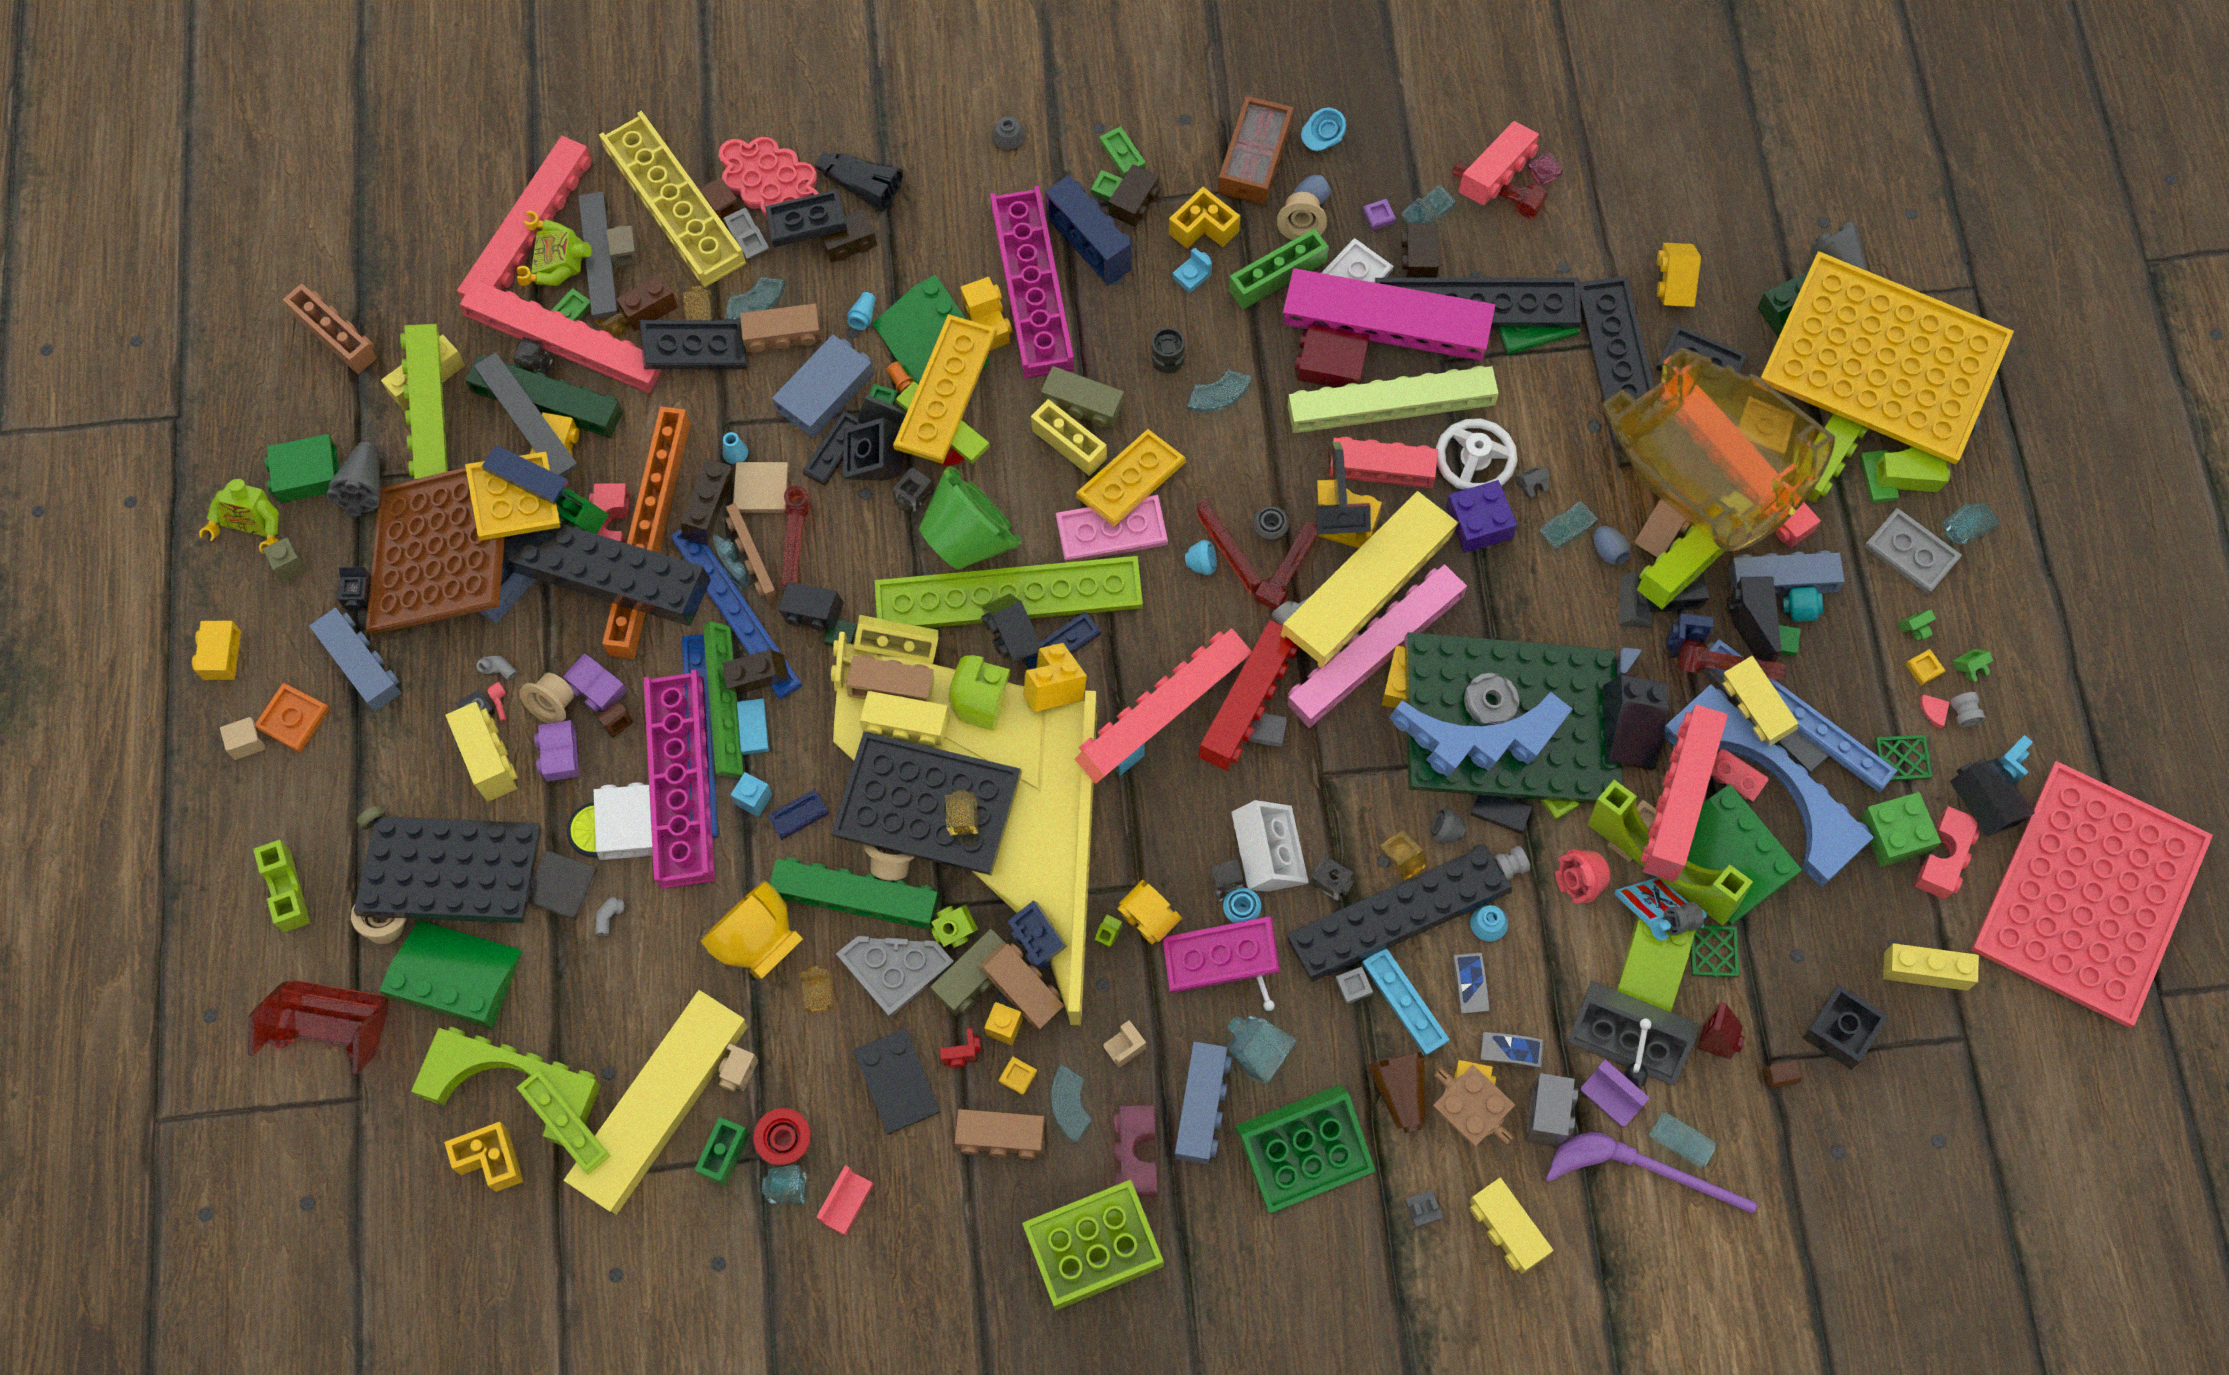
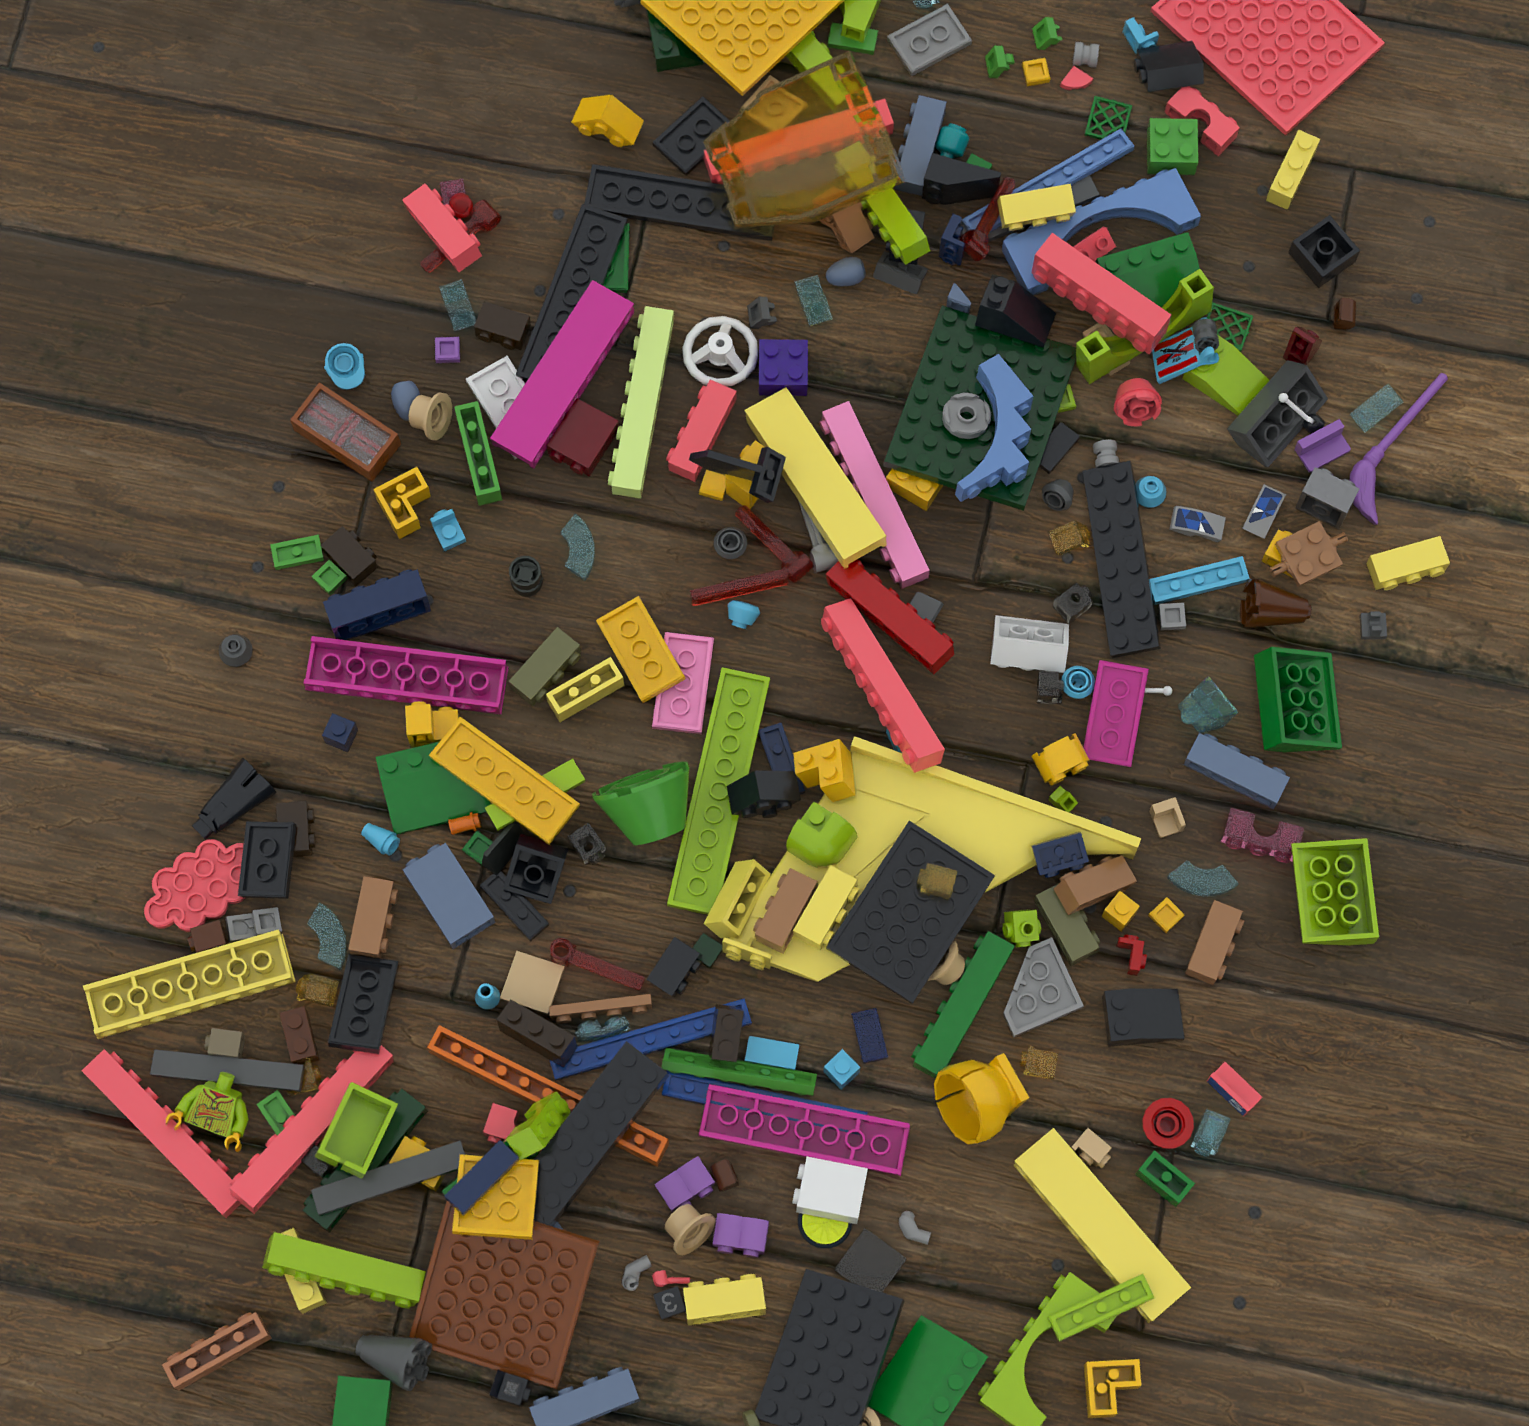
camera: 75 degrees left, 5 degrees up
none -> lime piece [315,1082,398,1179]
none -> dark blue brick [322,713,358,752]
none -> red tile [449,193,473,218]
none -> lime arch [506,1091,571,1160]

